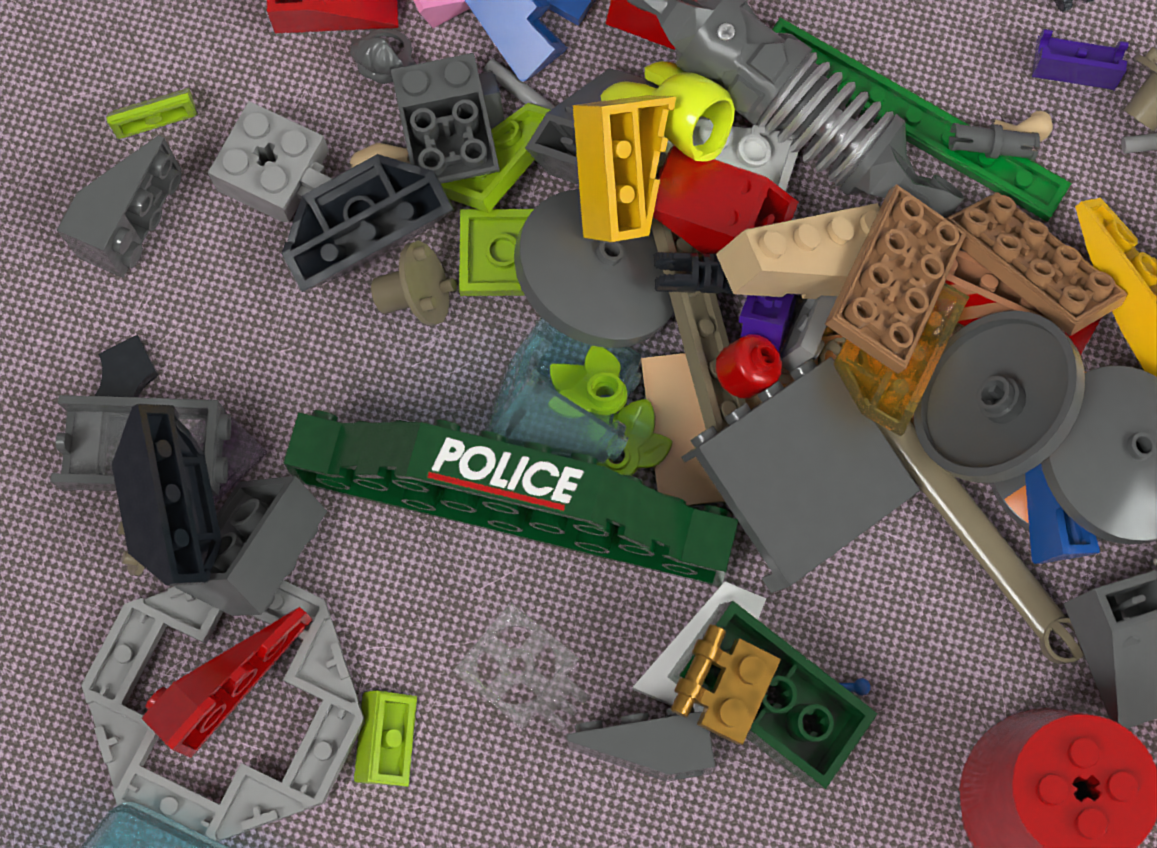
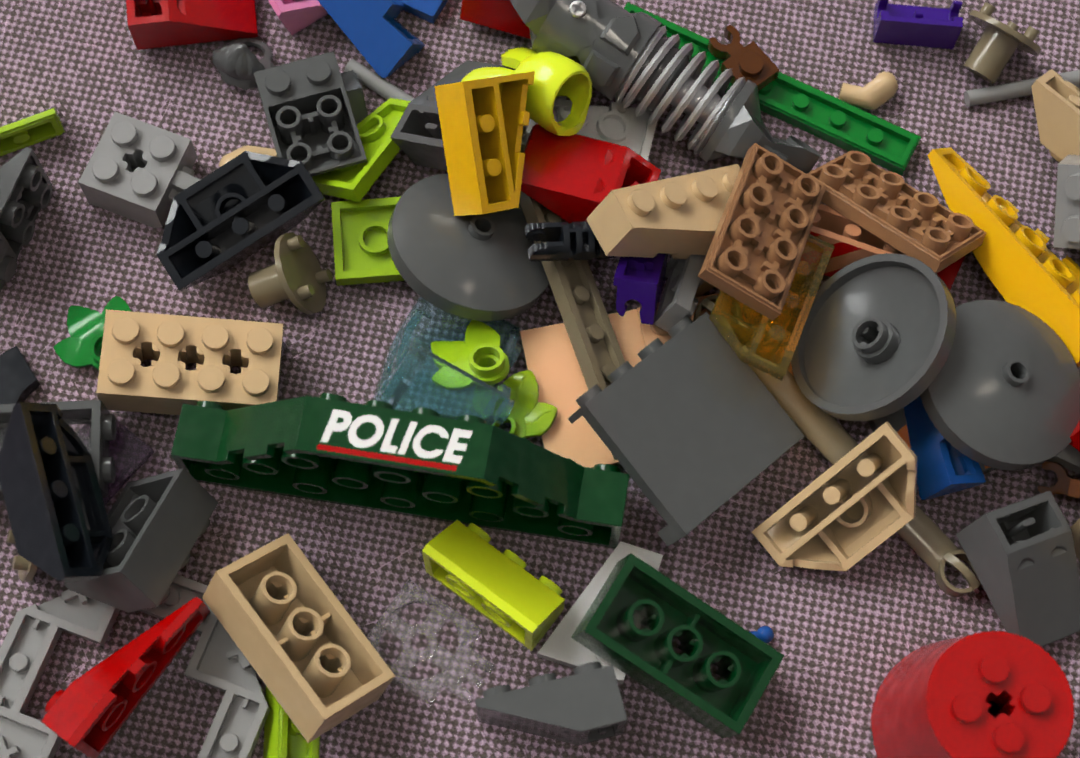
camera: 10 degrees left, 5 degrees down
pearl gold plate [670,624,781,745] -> none
red head [715,334,782,399] -> none
dark grey pin [948,123,1040,160] -> none
none -> green plate [53,296,131,371]
none -> tan brick [96,309,283,415]
none -> tan brick [202,533,395,743]
none -> neon yellow slope [422,520,565,651]
none -> reddish brown plate [708,25,779,91]
none -> tan wedge [751,421,917,572]

